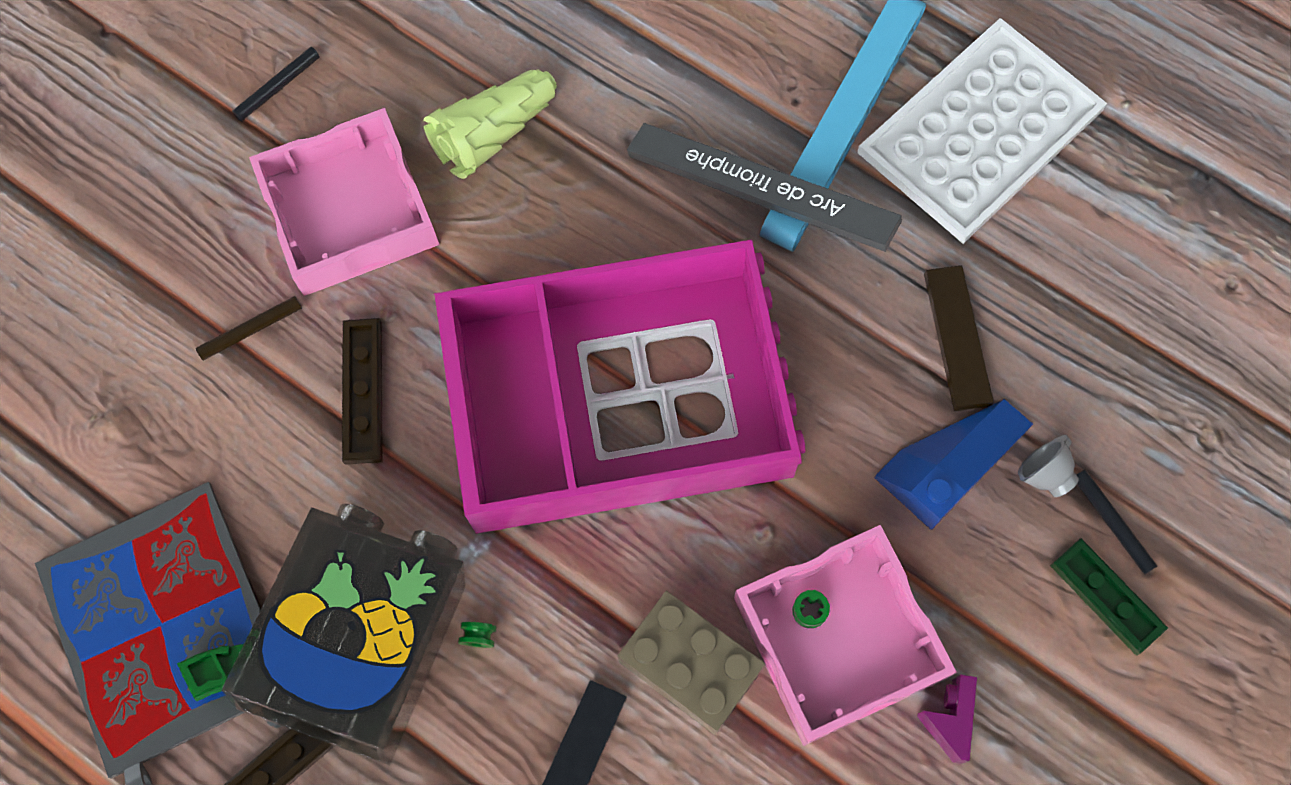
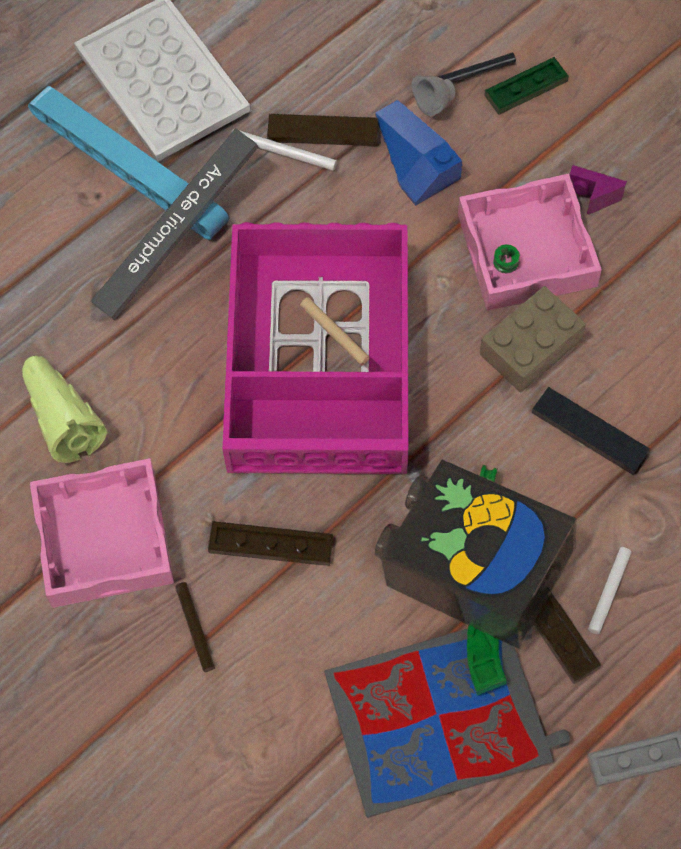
camera: 80 degrees left, 5 degrees down
none -> white bar [232,129,337,171]
none -> tan bar [300,297,370,366]

